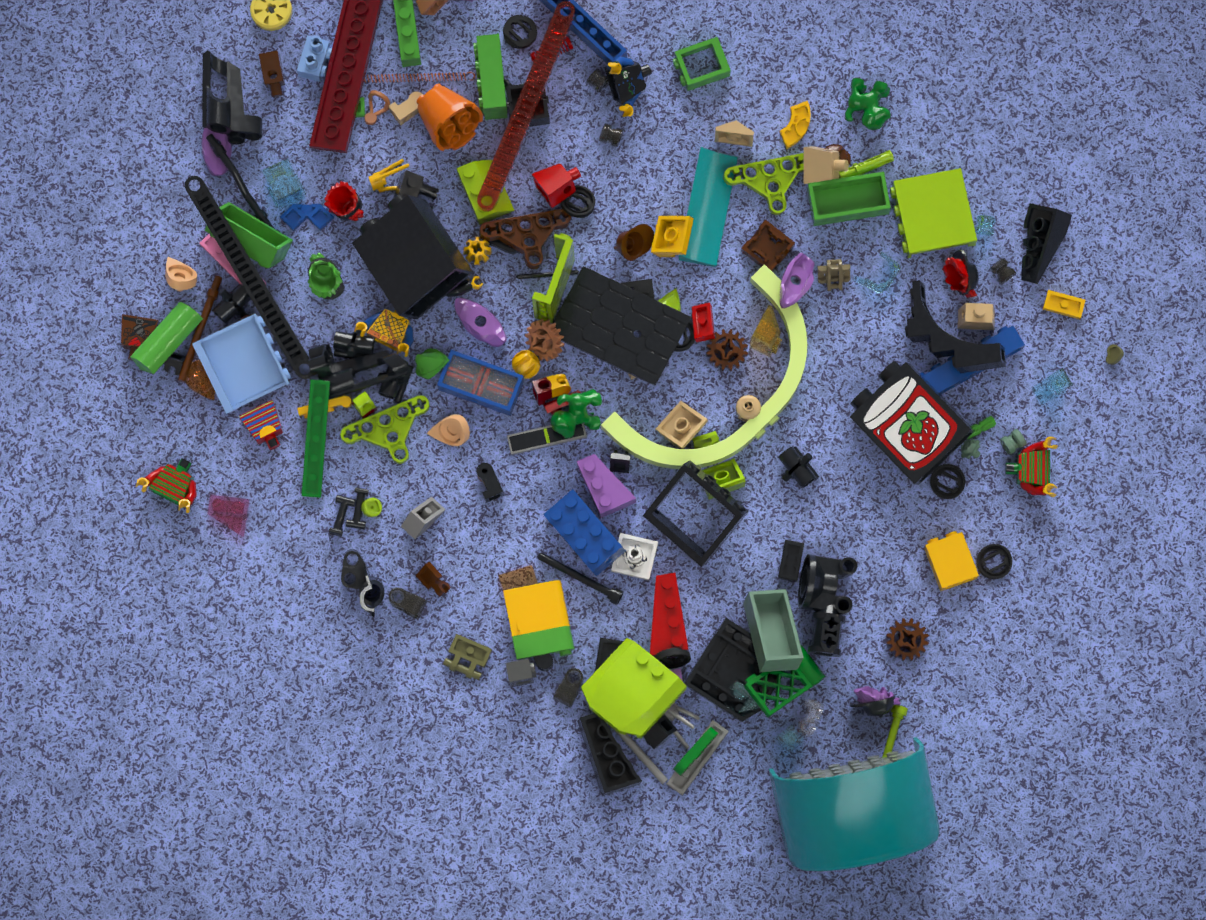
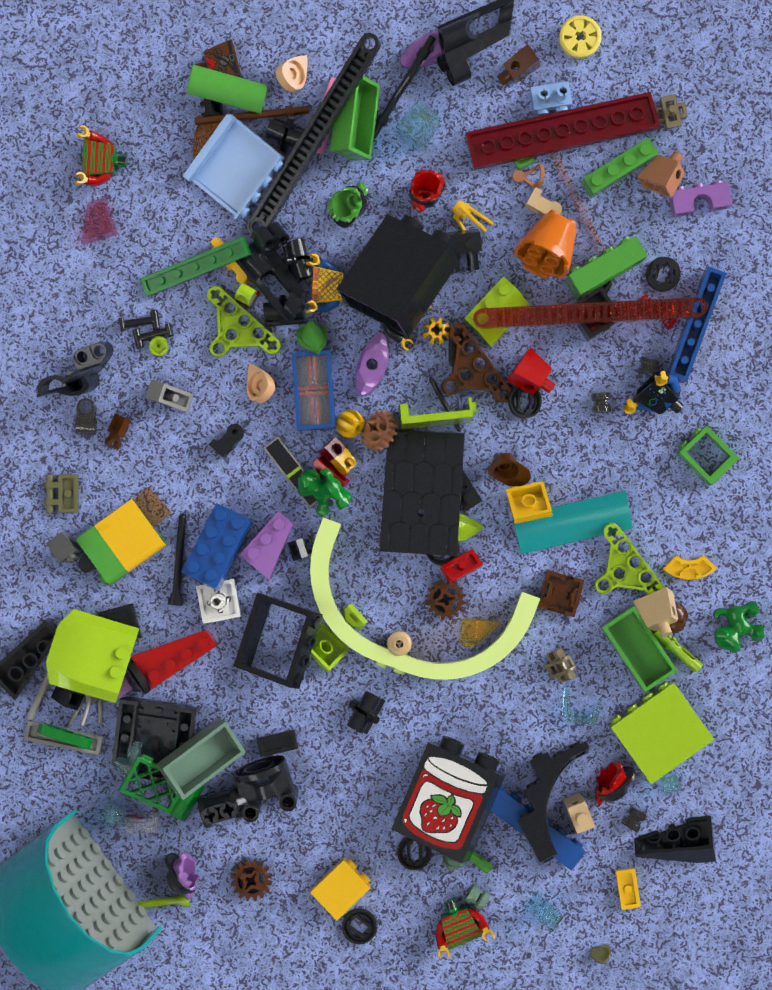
camera: 65 degrees right, 10 degrees up
torso [239,400,283,450] -> none
blue tile [280,204,334,232] -> none
clear smoke piece [553,668,584,708] -> none
tan slope [656,401,708,449] -> none
tan slope [715,120,754,147] -> none
medium lavender piece [780,253,815,308] -> none

